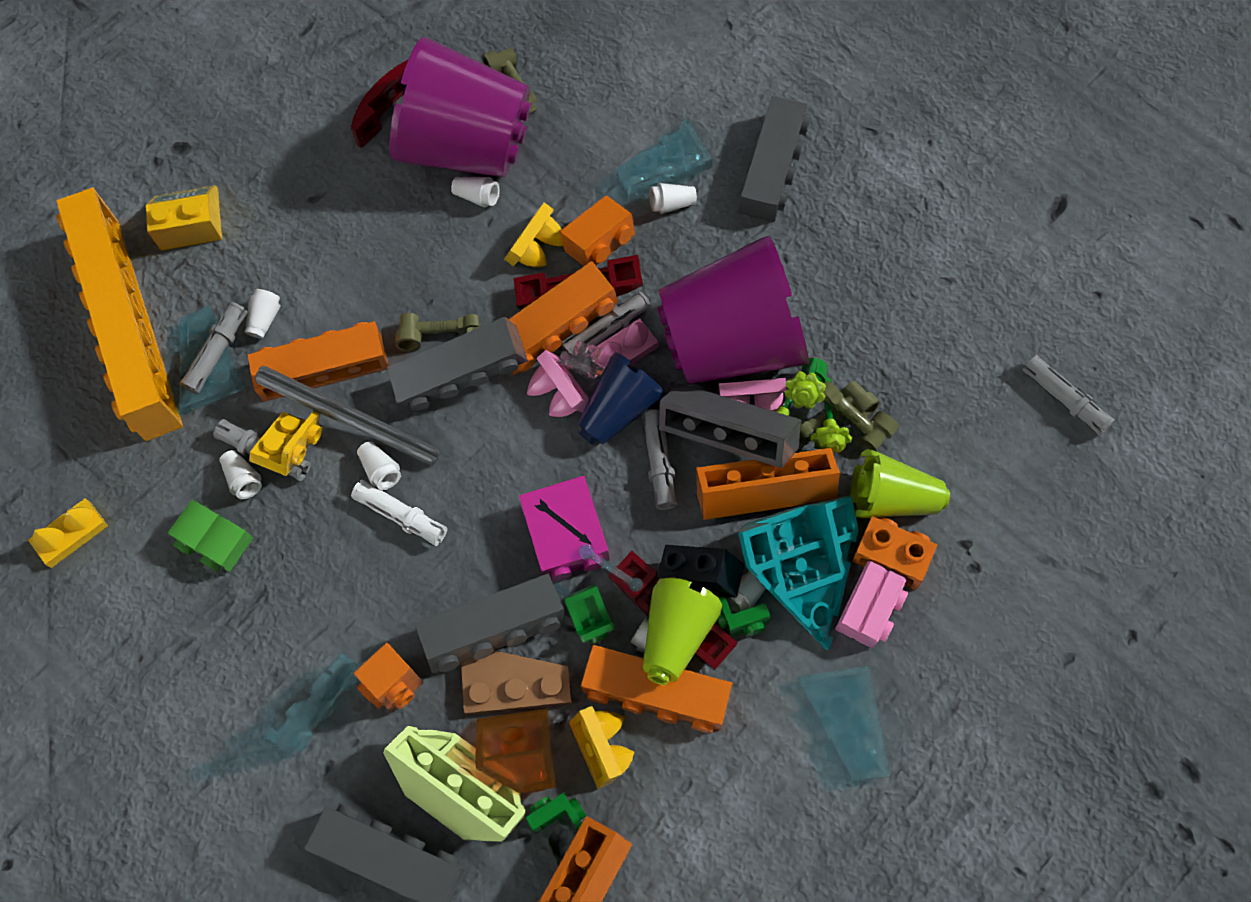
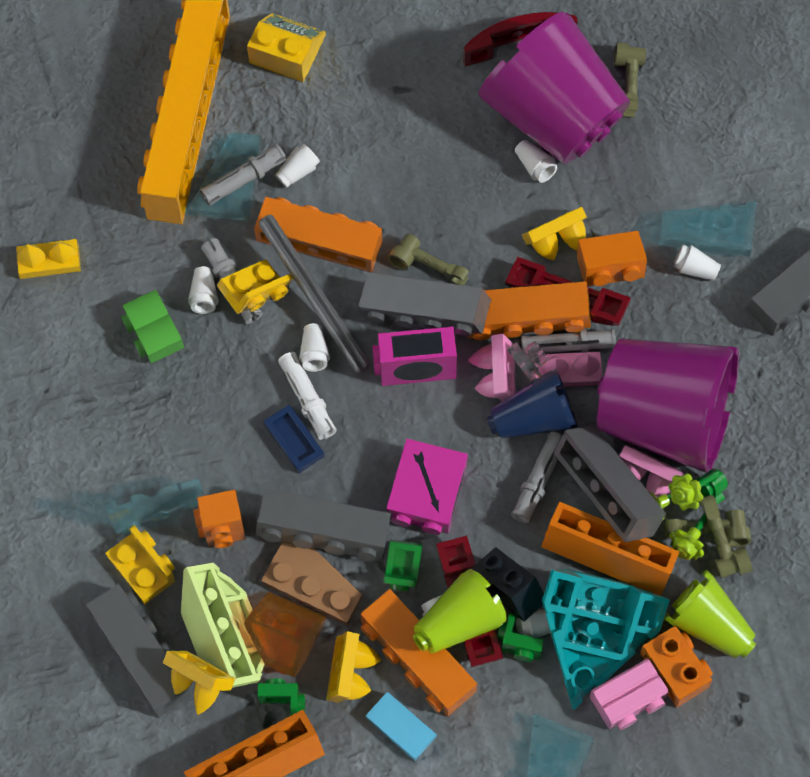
camera: 30 degrees right, 0 degrees up
clear light blue hinge [579,544,643,592] -> none
none -> yellow bracket [105,525,175,605]
none -> yellow tile [163,651,236,715]
none -> dark blue tile [263,404,325,474]
none -> medium azure tile [366,692,437,761]
none -> brick [372,327,457,386]

